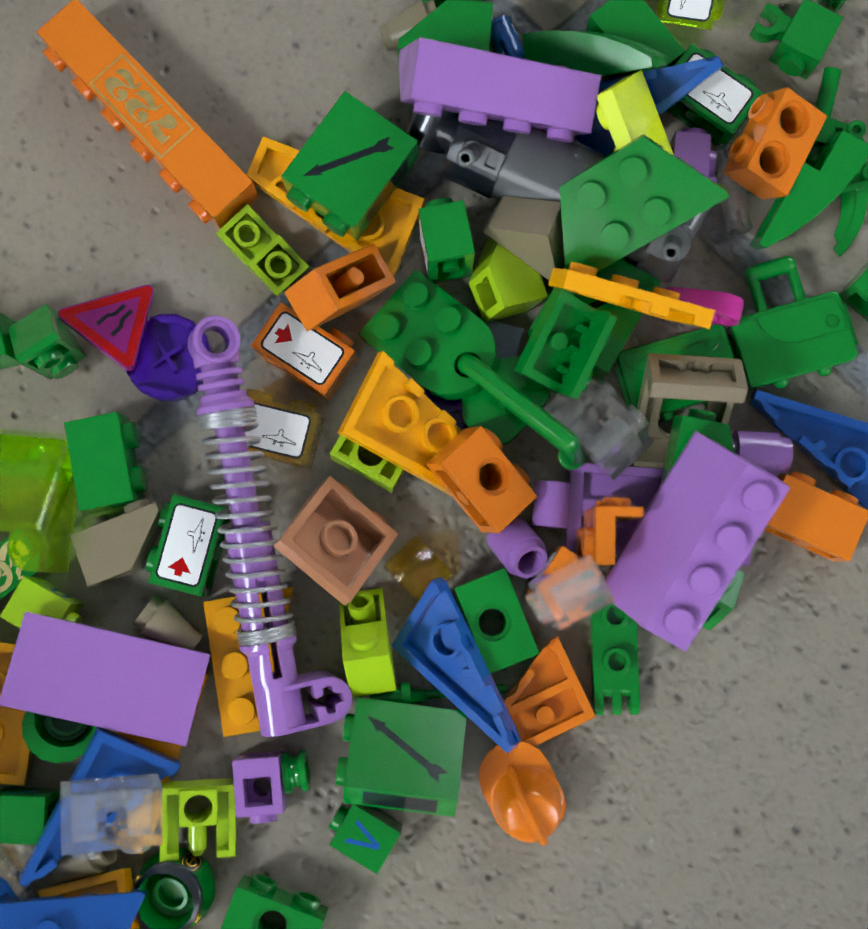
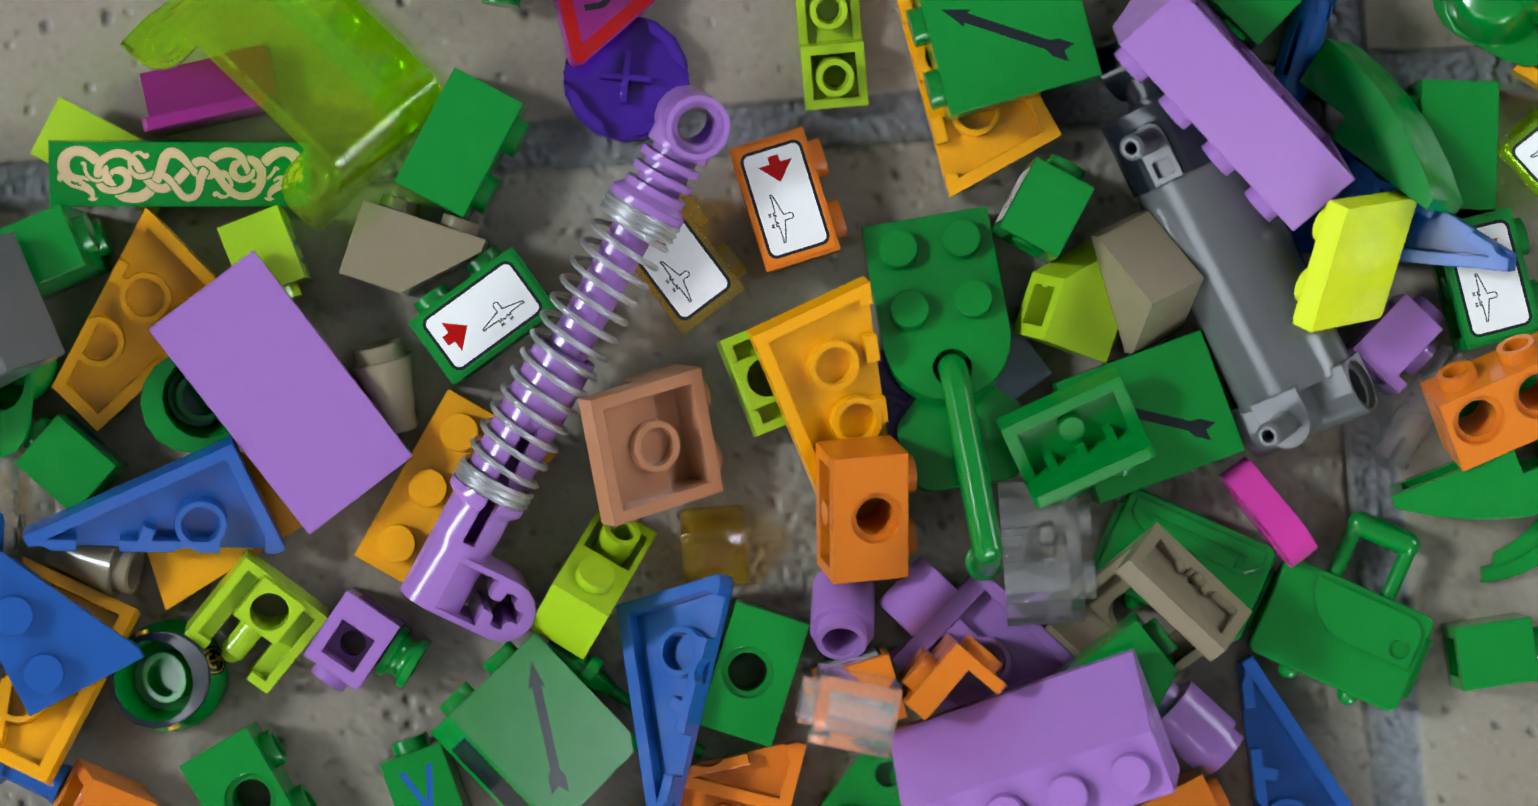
camera: 40 degrees right, 5 degrees up
clear brick [60,773,162,859] -> none
orange brick [284,243,396,332] -> none
light orange wing [548,262,715,329] -> none
green wing [559,134,729,272] -> none

